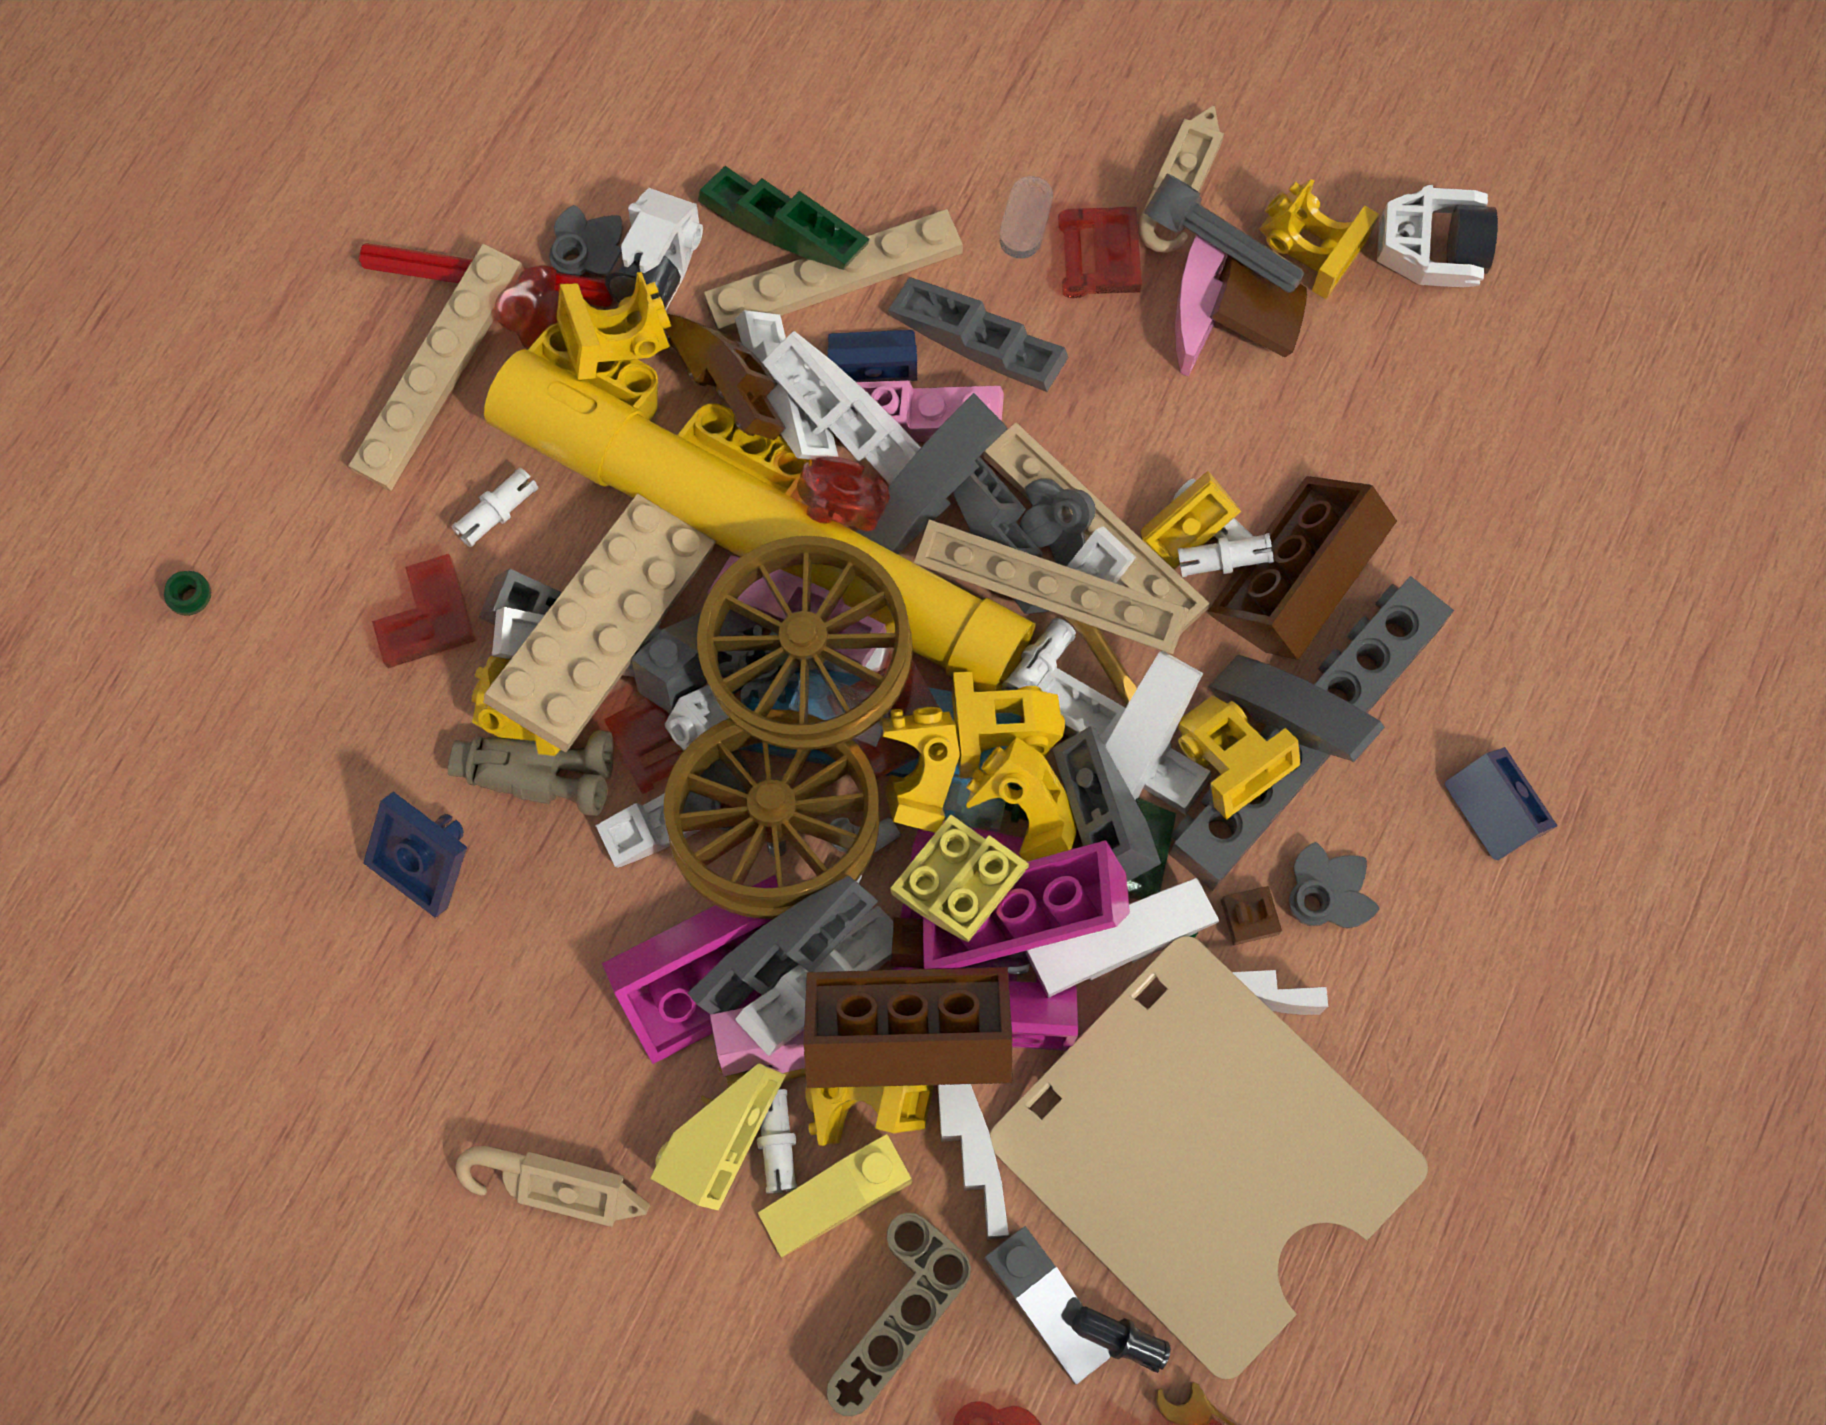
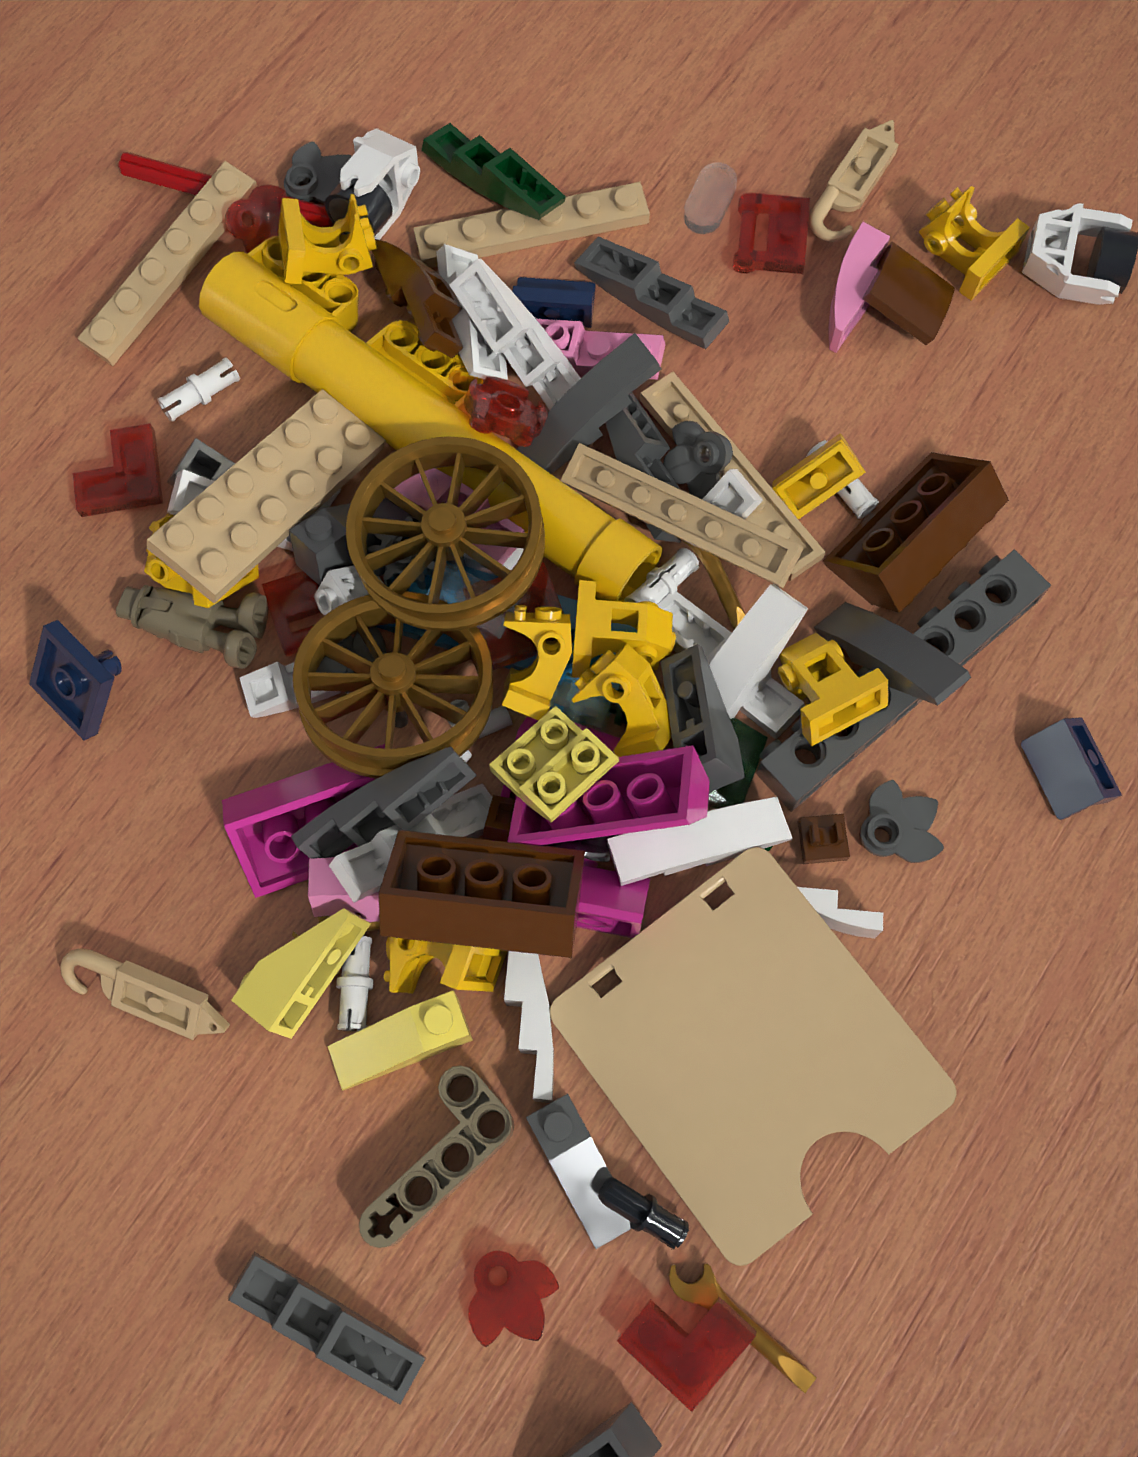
camera: 10 degrees right, 0 degrees up
dark grey axle [1144,173,1304,293] -> none
white pin [1178,533,1274,578] -> none

